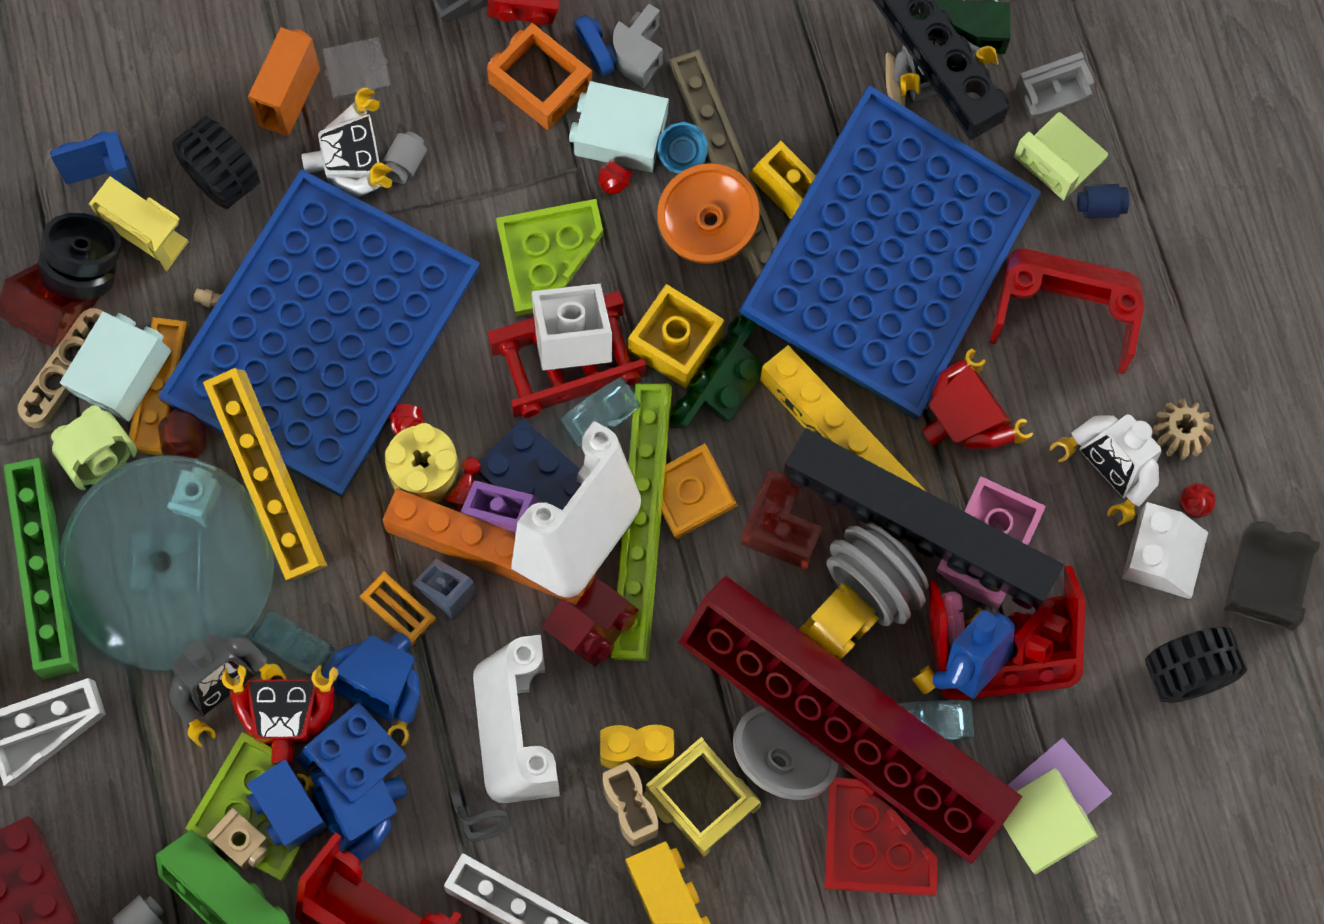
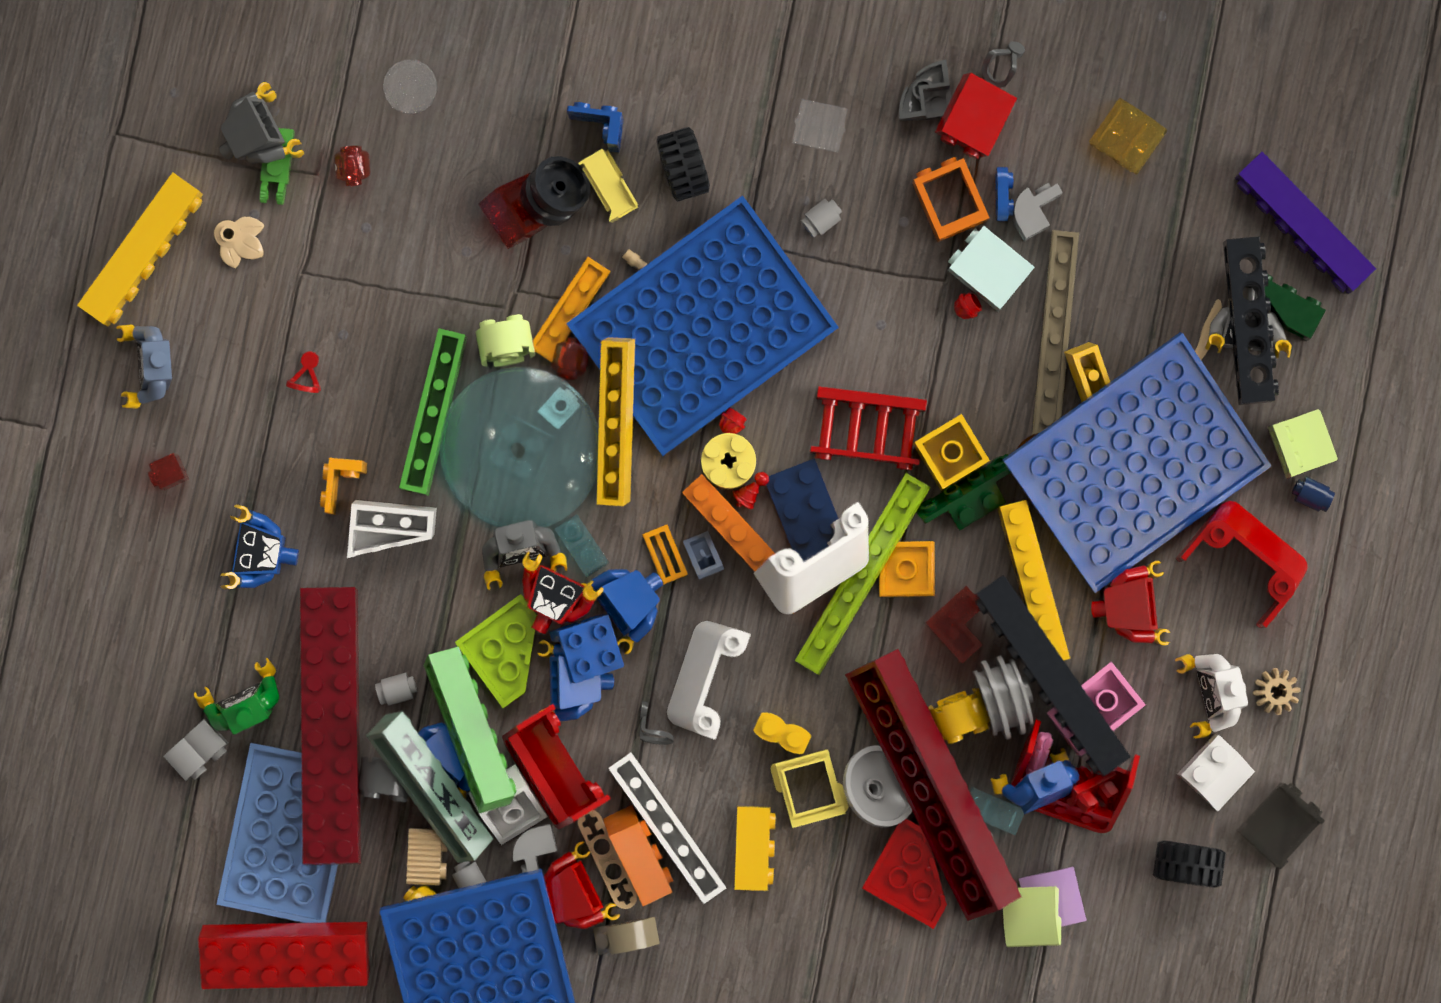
camera: 25 degrees right, 15 degrees up
tan beam [18,308,103,428] -> none
light aqua brick [59,312,172,422] -> none
tan brick [207,808,271,870] -> none
blue brick [247,759,328,851] -> none
orange brick [248,27,320,137] -> none
torso [301,88,392,197] -> none
medium lavender brick [461,480,541,534] -> none
lime plate [496,199,603,317] -> none
white slope [531,283,612,370] -> none
dark red brick [541,577,639,667] -> none
clear light blue slope [560,377,641,447] -> none
tan brick [603,762,658,847] -> none
dark azure hair [657,122,708,174] -> none
orange dish [657,164,760,264] -> none
light grey hinge [1016,52,1094,119] -> none
red plate [1180,483,1216,518] -> none

